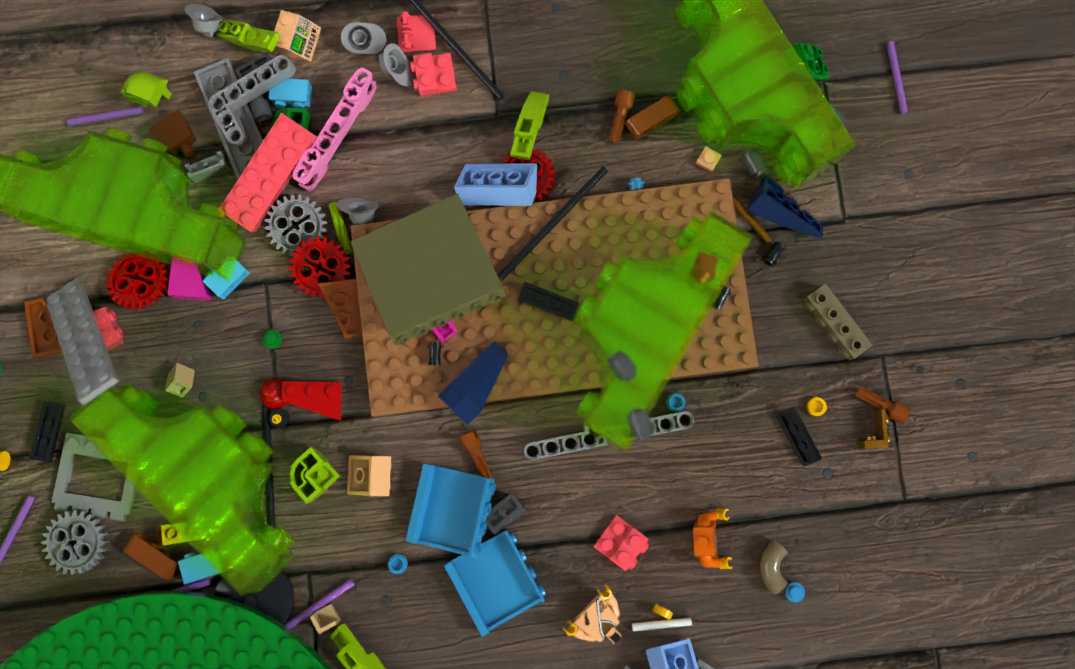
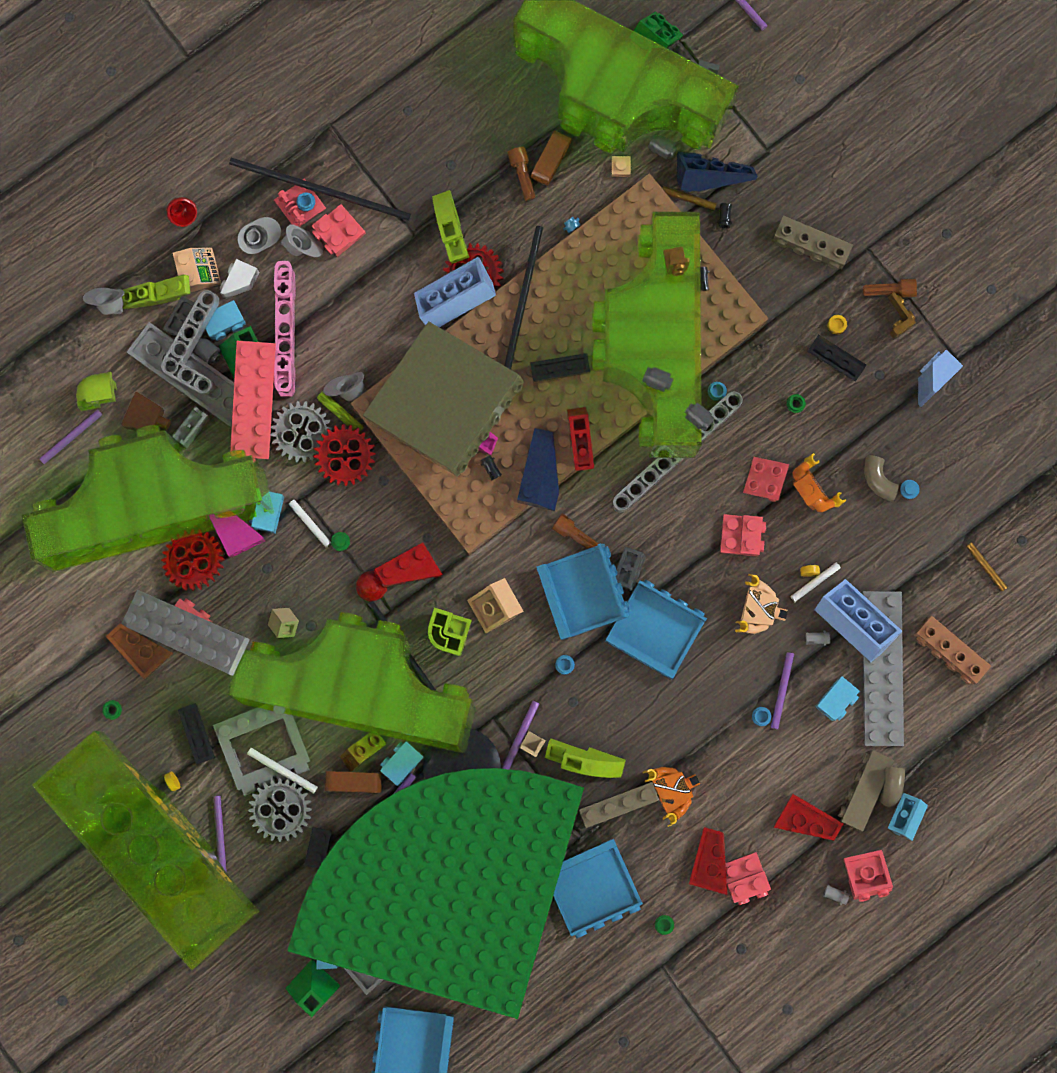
camera: 30 degrees left, 0 degrees up
black tile [269,409,290,428] -> none
dark orange wing [318,279,363,339] -> none
none -> white slope [220,259,259,299]
none -> white bar [247,748,318,794]
none -> white bar [288,500,331,547]
none -> dark azure plate [296,192,316,212]
none -> black plate [304,827,332,869]
none -> red slope [567,407,594,471]
none -> coral hinge [743,457,789,502]
none -> green plate [786,394,806,413]
none -> light blue slope [918,350,963,407]

